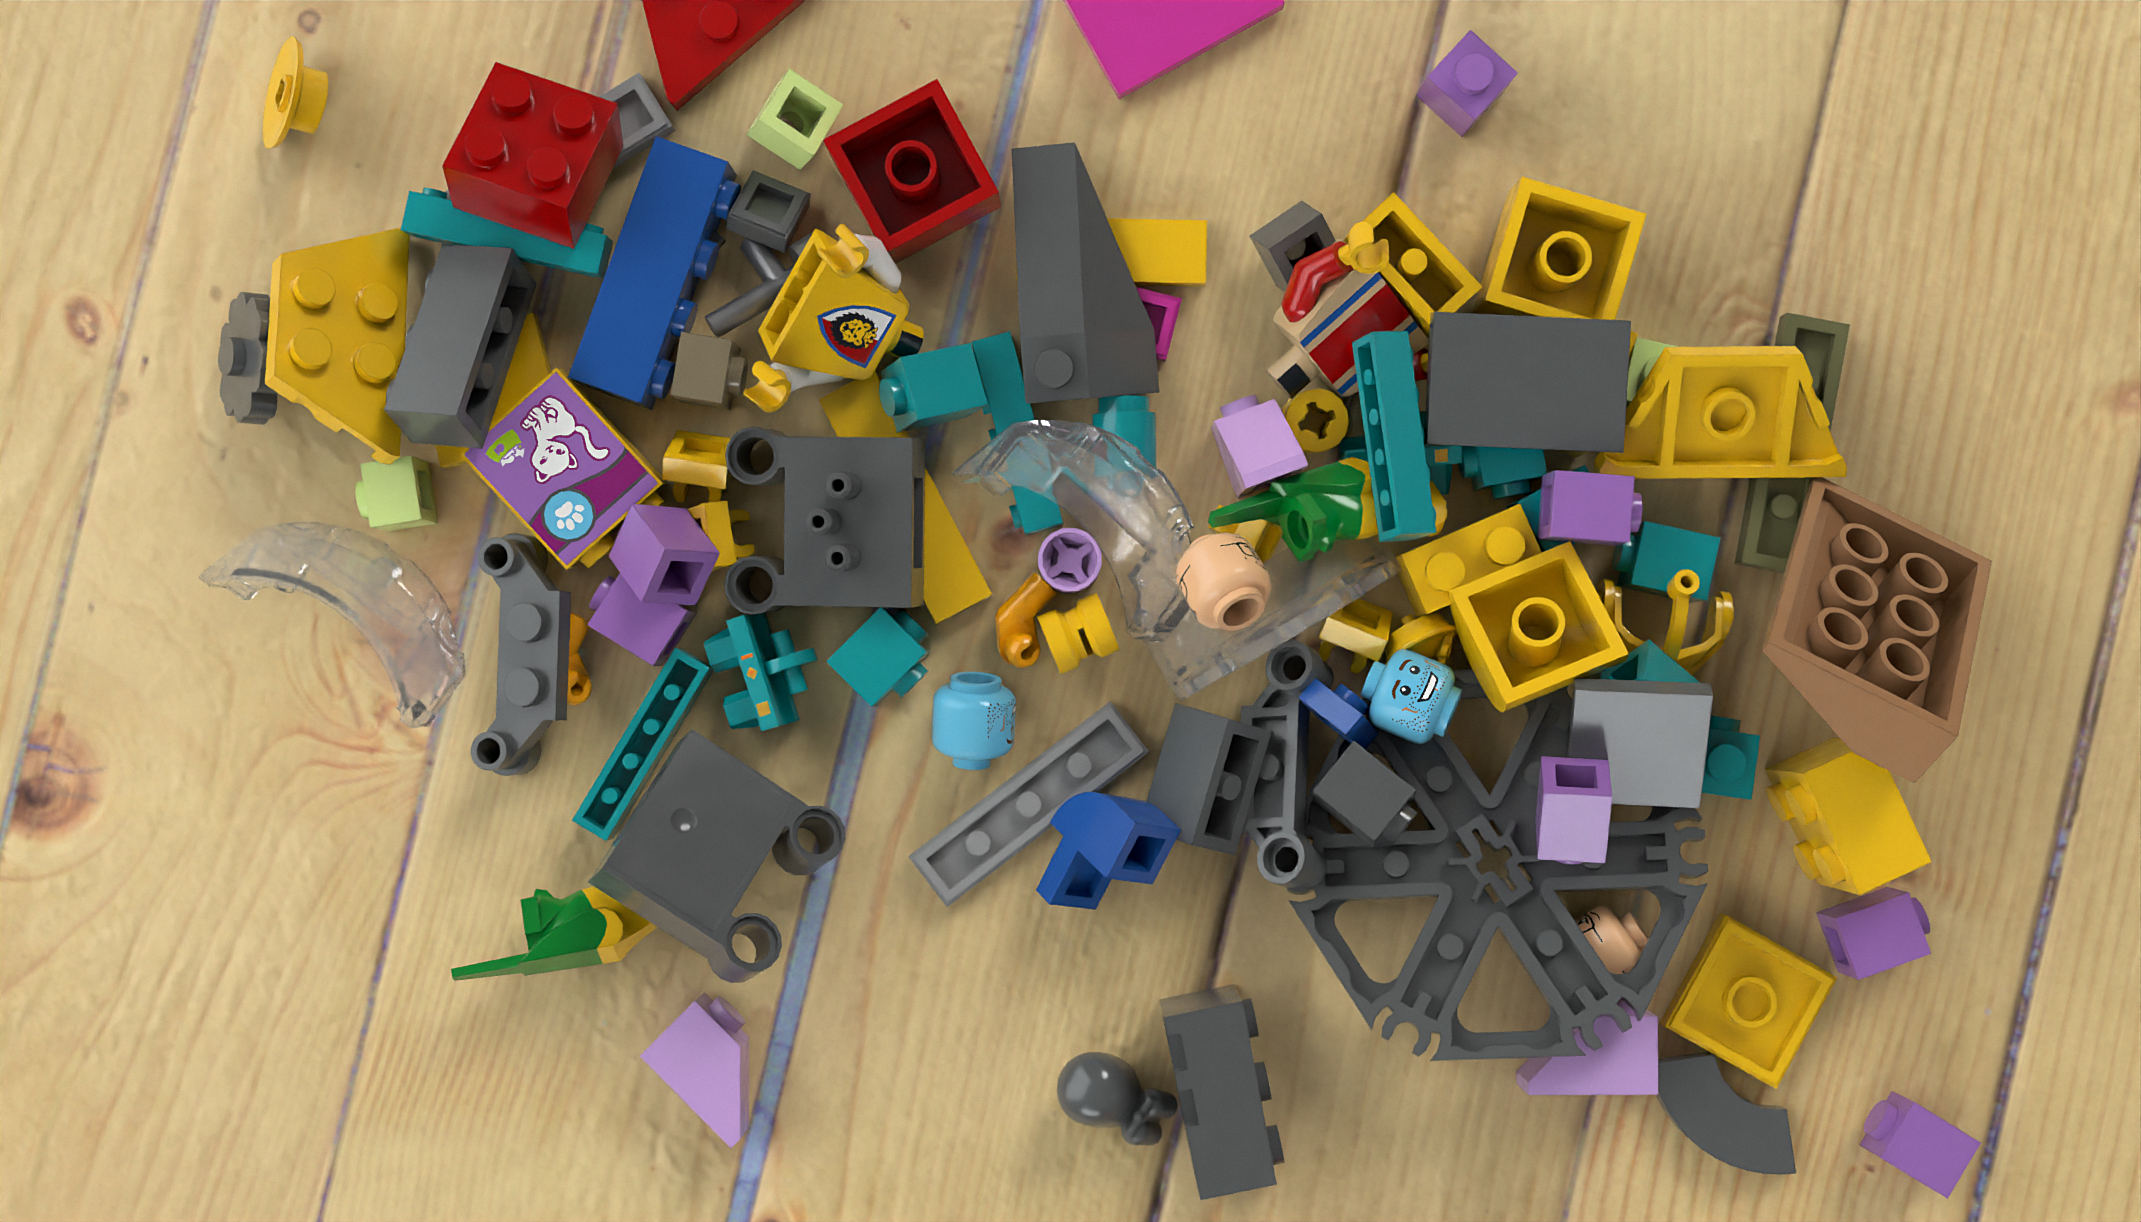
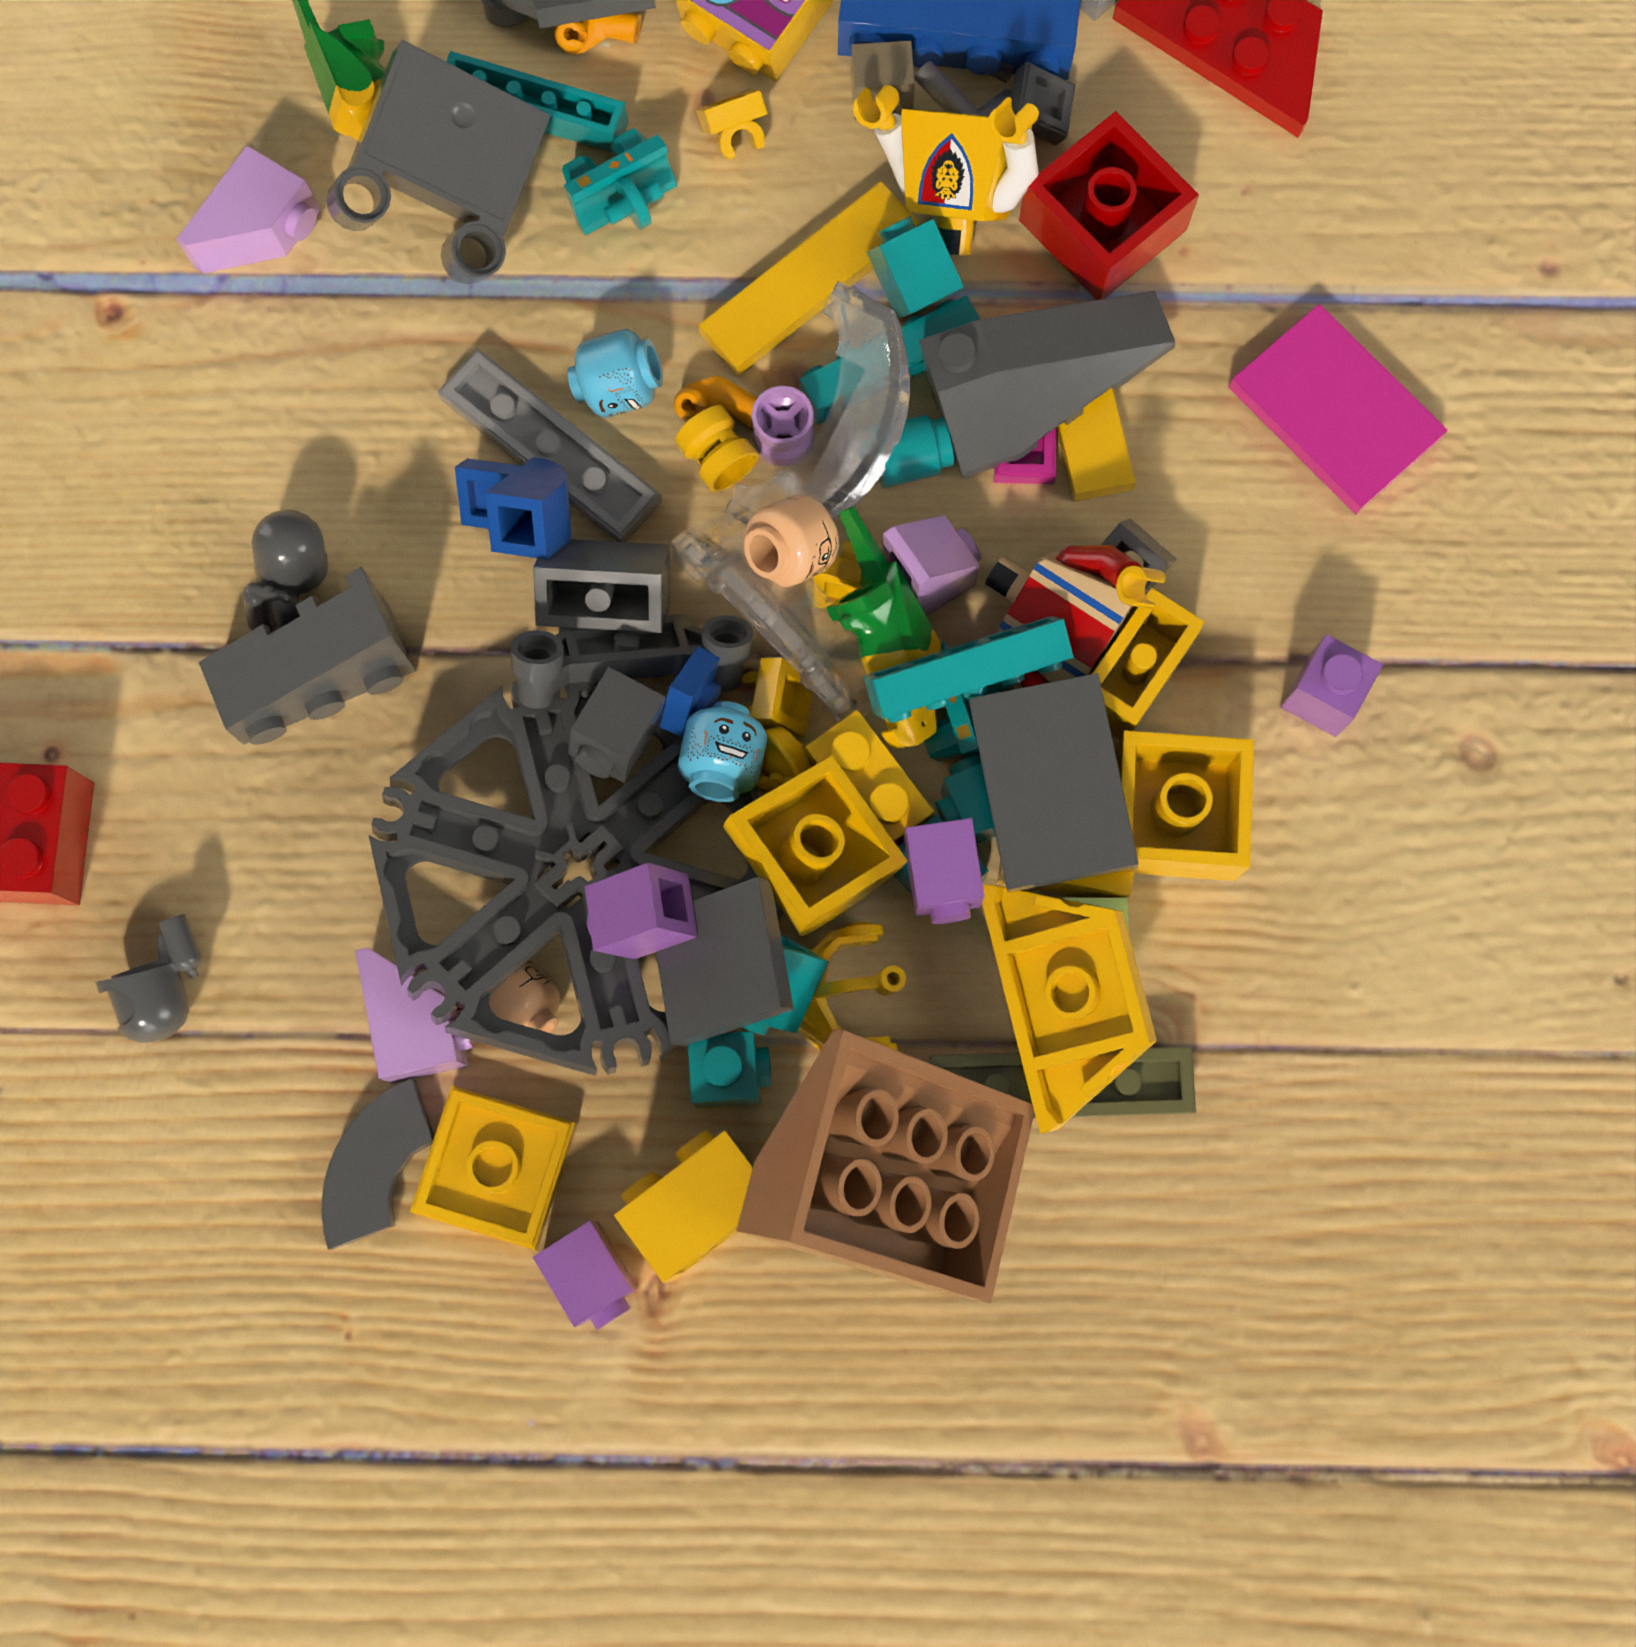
camera: 80 degrees right, 10 degrees down
medium lavender brick [587,573,697,666] -> none
medium lavender brick [609,504,720,605] -> none
yellow tile [662,430,732,503] -> none
dark grey piece [724,427,925,615] -> none
yellowish green plate [746,68,843,170] -> none
teal brick [826,607,930,707] -> none
yellow wheel [1281,388,1349,453] -> none
teal brick [1612,521,1720,603] -> none
medium lavender brick [1860,1091,1981,1199] -> none

